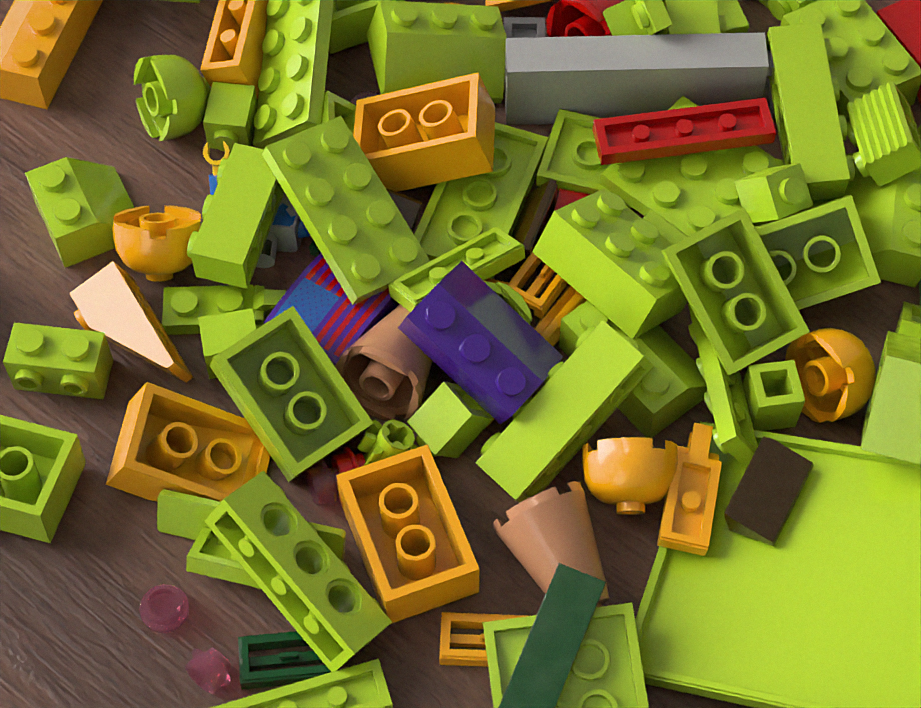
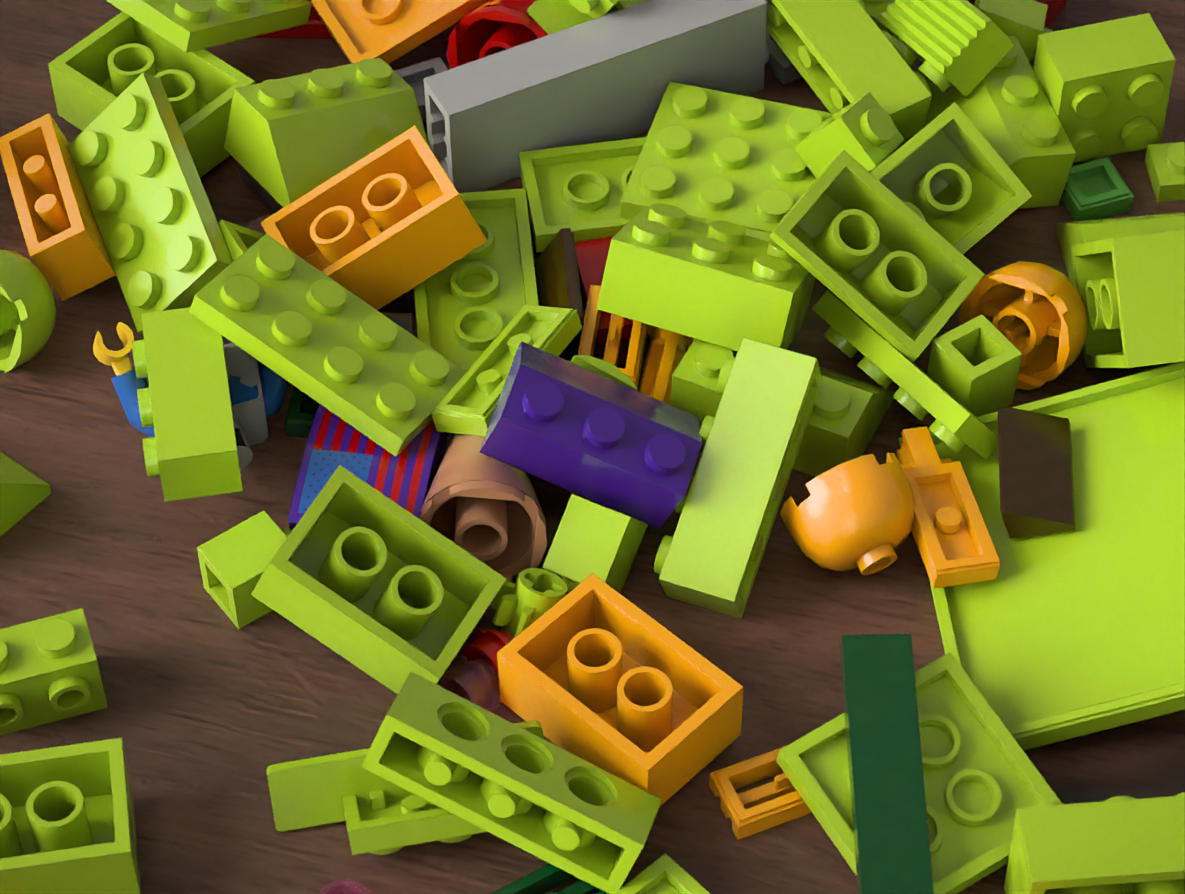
camera: 25 degrees left, 10 degrees down
slope [70,261,193,383] -> none
light orange slope [106,382,270,502] -> none
light orange cylinder [112,205,202,281] -> none
lime hinge [162,285,286,335] -> none
lime brick [203,82,257,152] -> none
nougat cone [493,481,610,607] -> none
red plate [593,98,776,165] -> none

